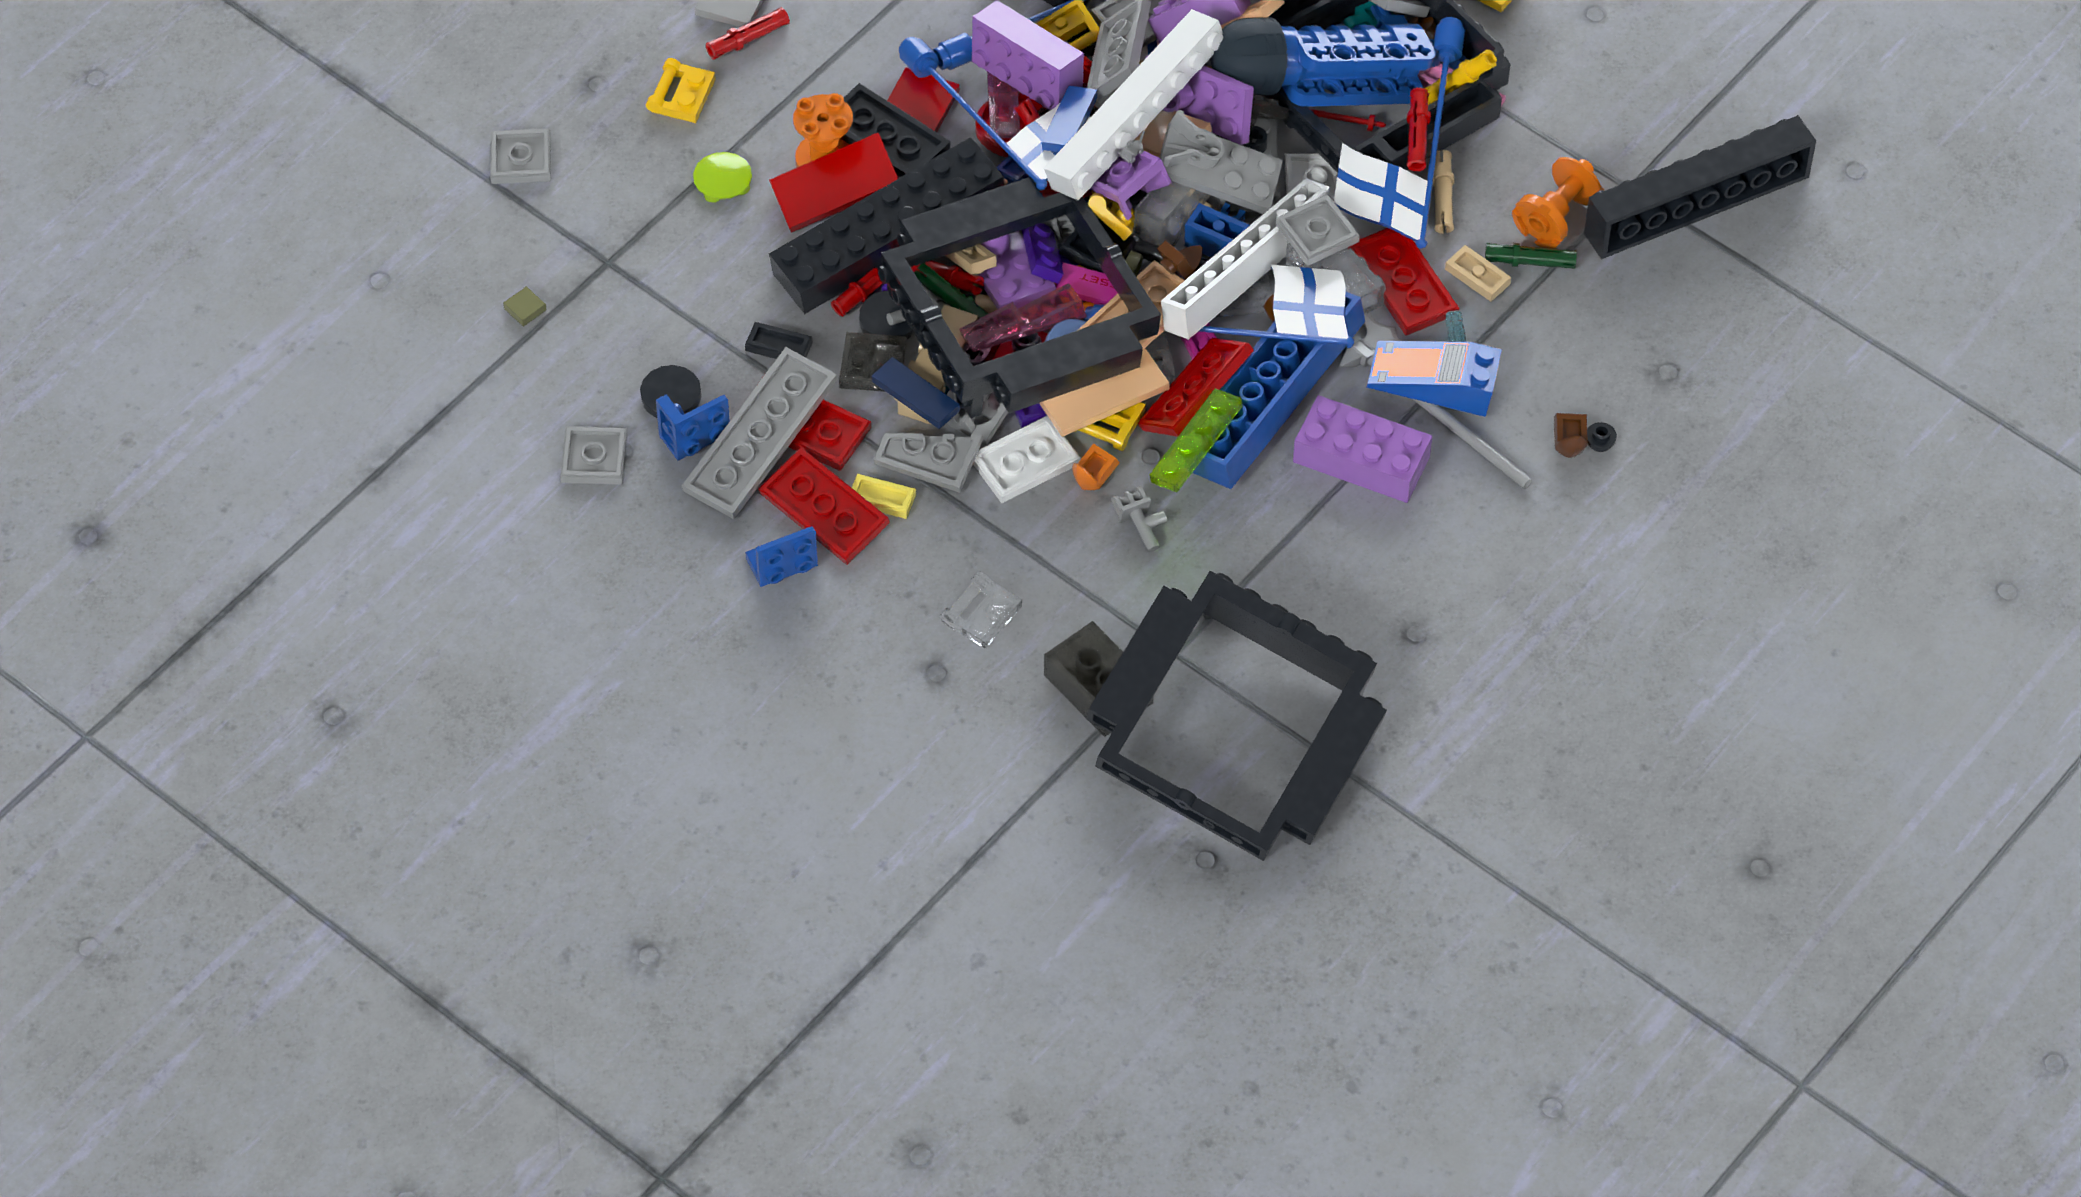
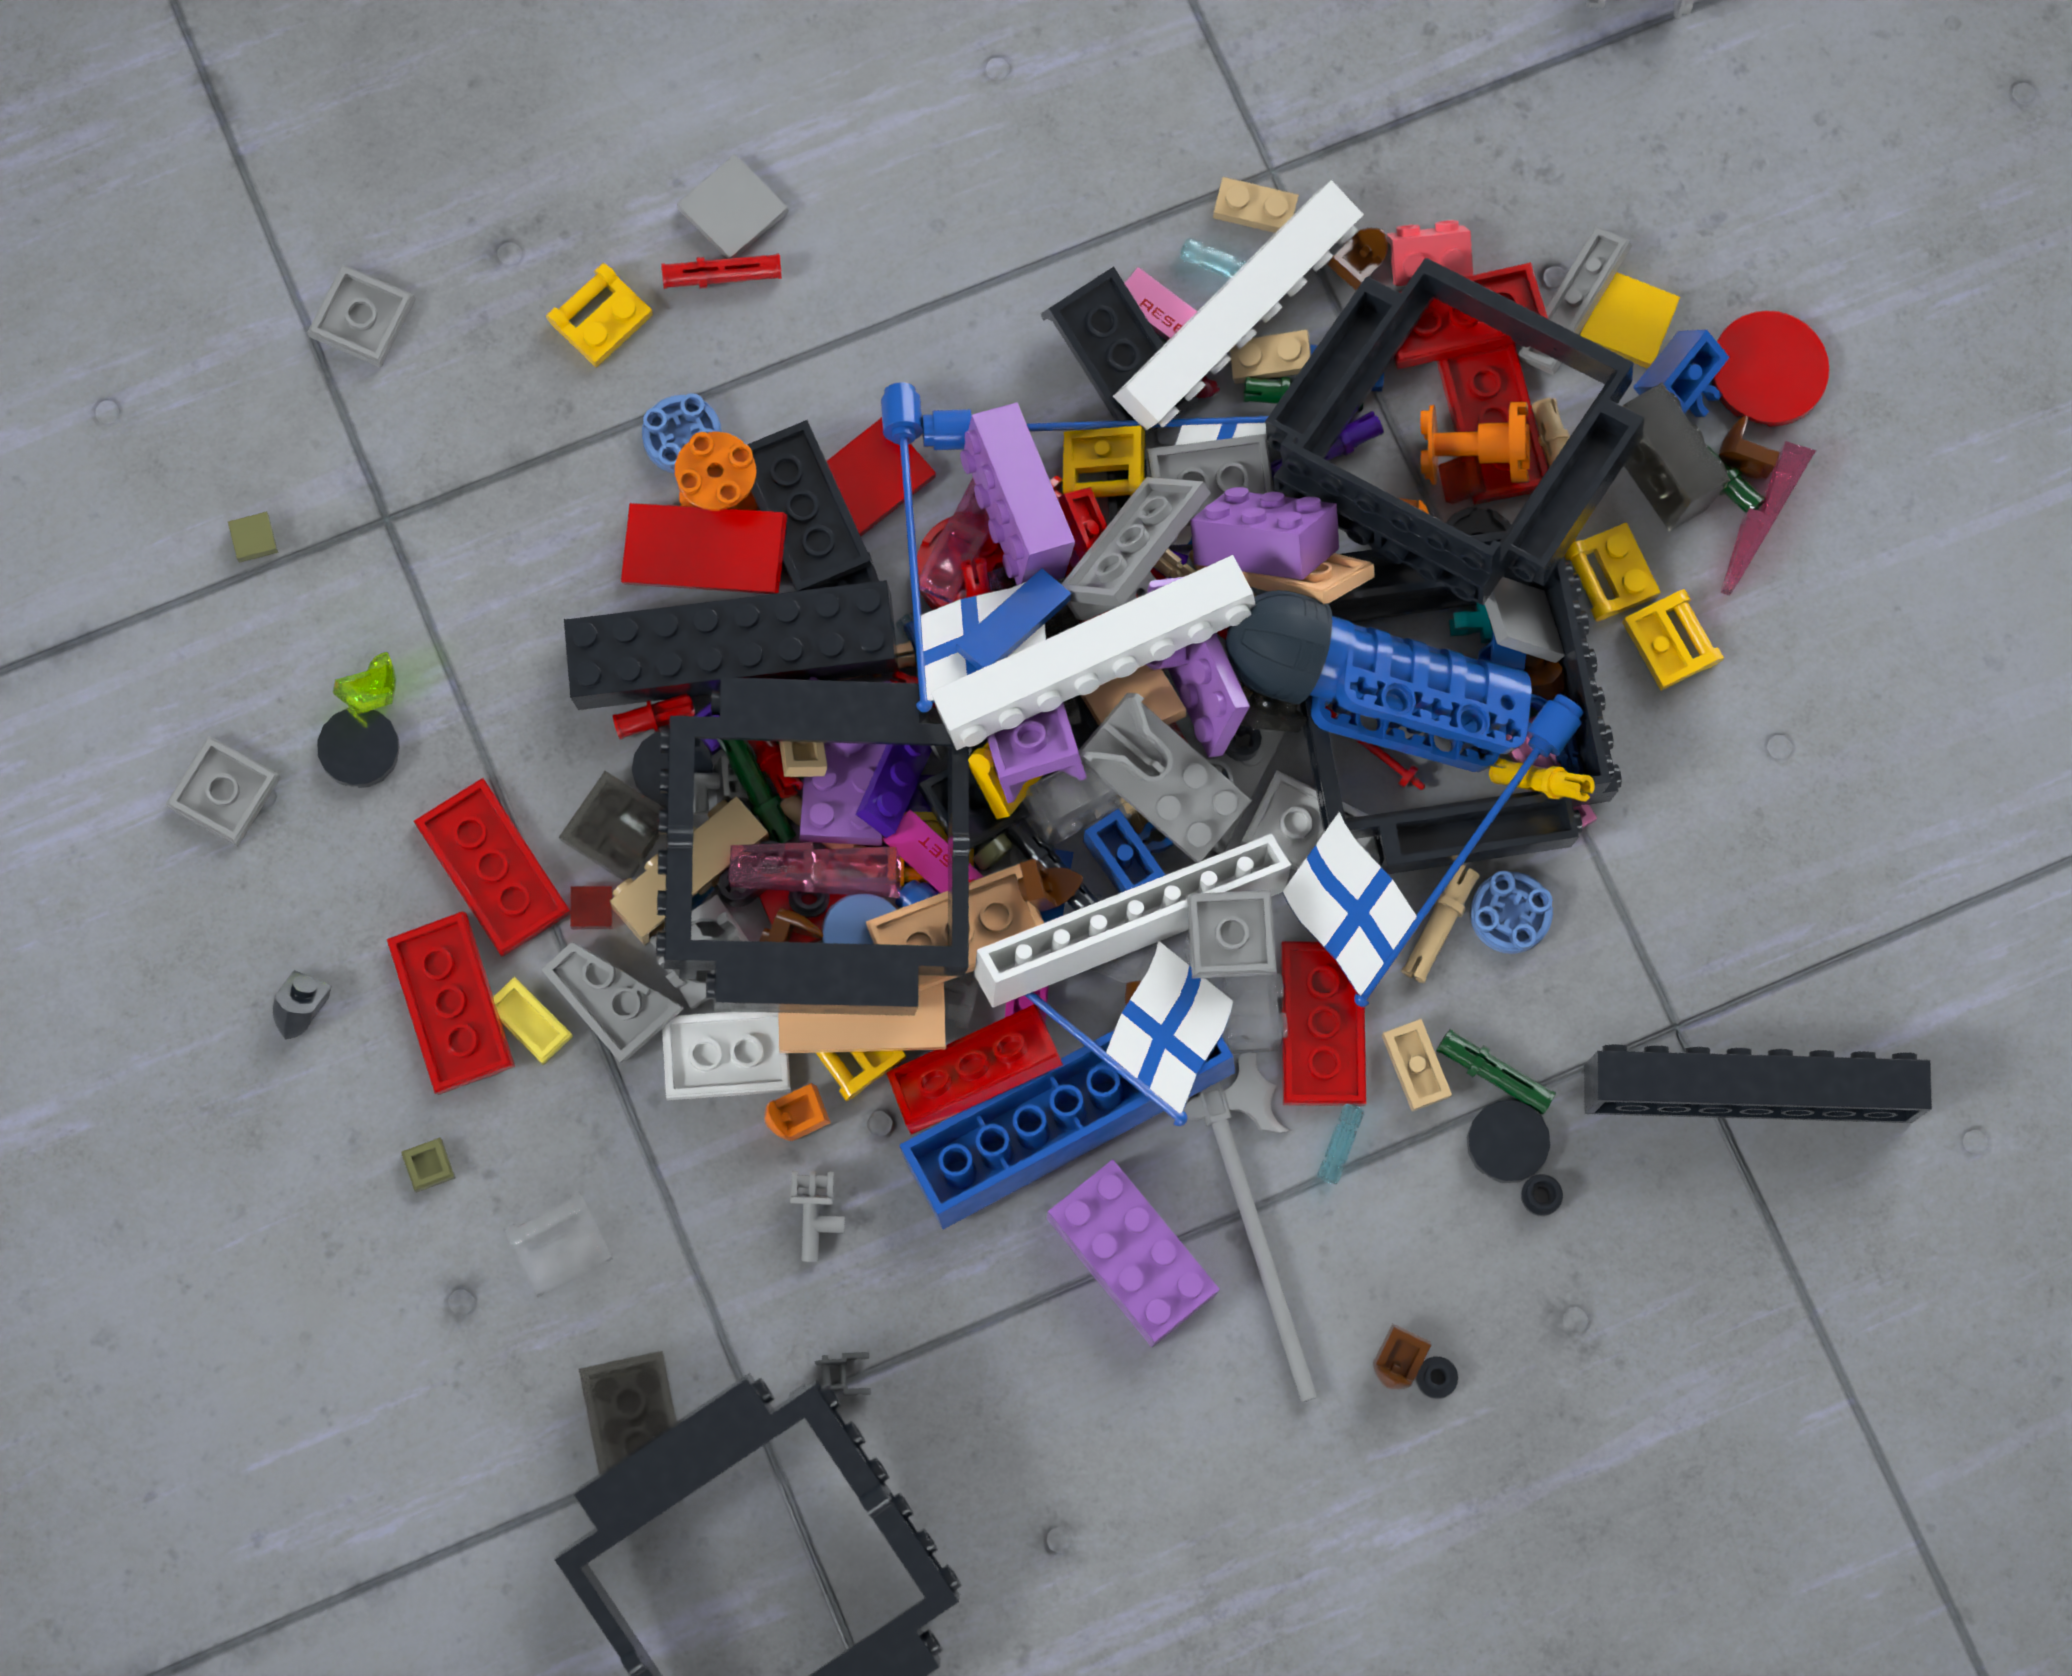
camera: 20 degrees right, 20 degrees up
blue bracket [656,394,730,461] -> none
light grey plate [682,347,837,519] -> none
lime dish [693,152,752,203] -> none
black tile [745,322,813,359] -> none
blue bracket [745,526,818,587] -> none
dark blue tile [872,357,960,430] -> none
light grey piece [1118,131,1145,164] -> none
clear neon green plate [1149,388,1243,493] -> none
slope [1367,340,1502,417] -> none
red pin [1407,88,1431,171] -> none
orange piece [1512,157,1605,248] -> none
none -> black plate [272,970,332,1040]
none -> clear neon green plate [333,652,396,714]
none -> olive tile [401,1137,455,1193]
none -> clear red tile [570,886,613,930]
none -> medium blue tile [642,393,722,474]
none -> black tile [1467,1100,1550,1183]
none -> medium blue tile [1470,871,1553,954]
none -> black plate [1521,1174,1563,1216]

